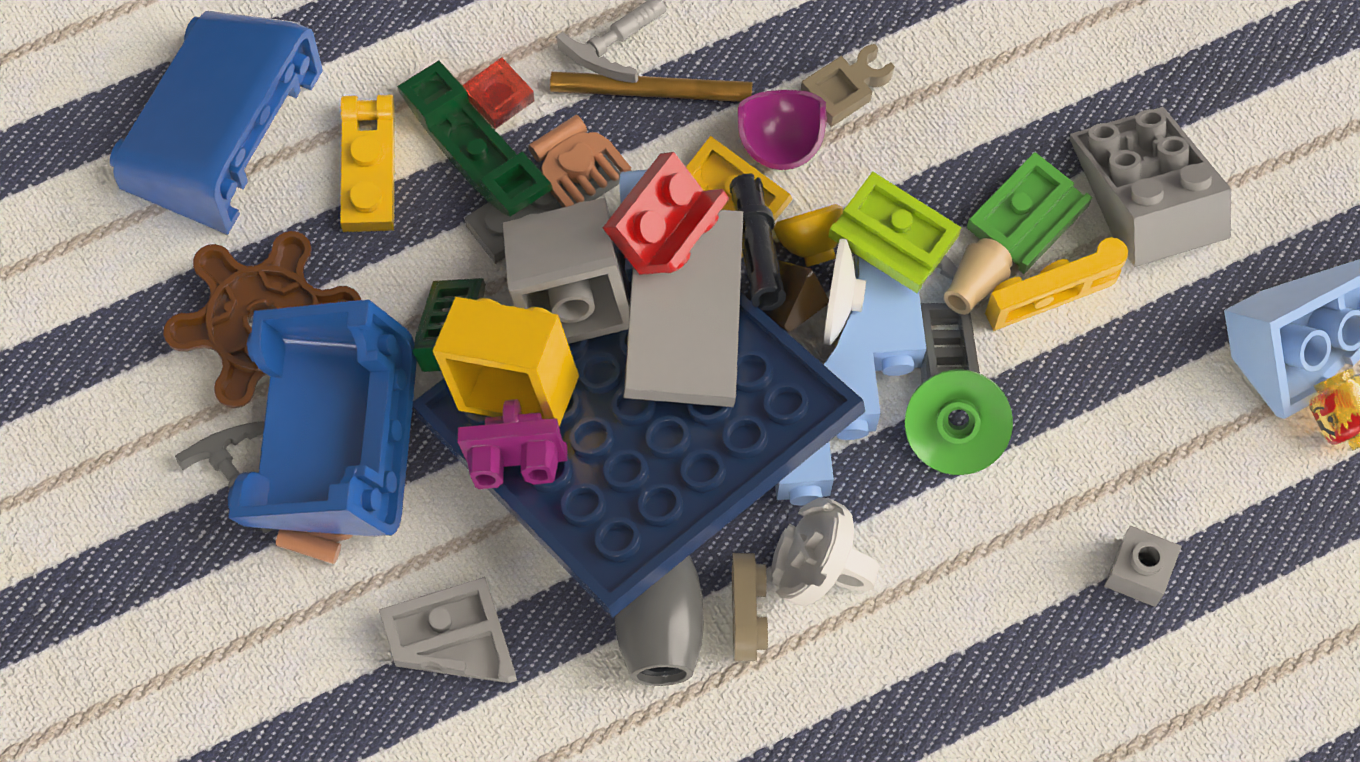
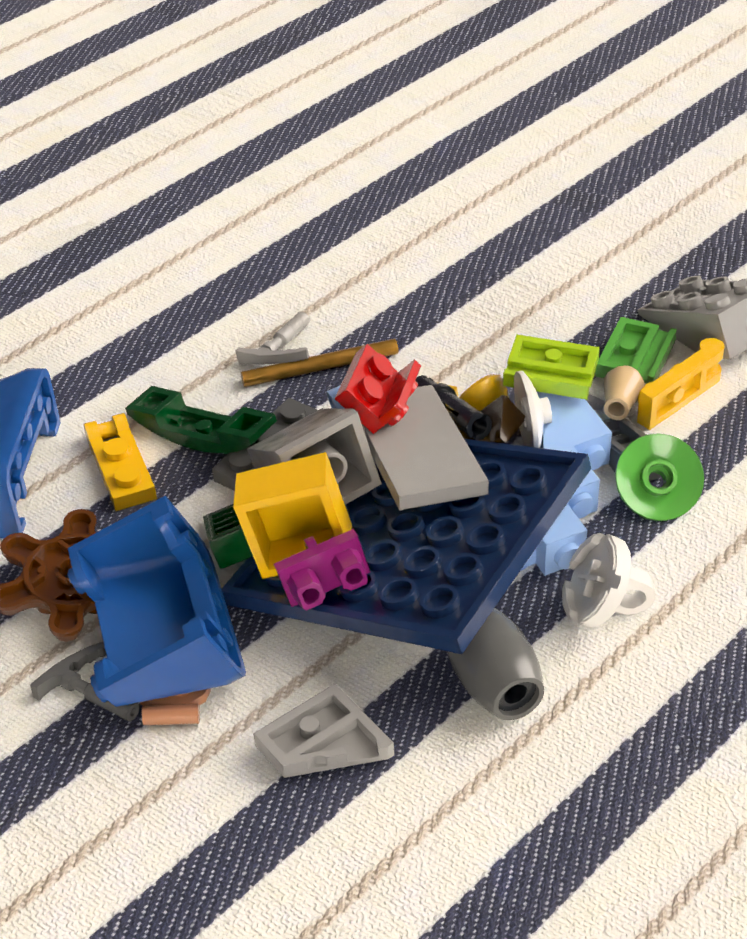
camera: 15 degrees left, 25 degrees down
clear red plate [462,57,535,129] -> none
nougat piece [528,115,631,208] -> none
dark tan plate [732,553,768,662] -> none
magenta helmet [738,90,827,170] -> none
dark tan plate [801,44,895,127] -> none

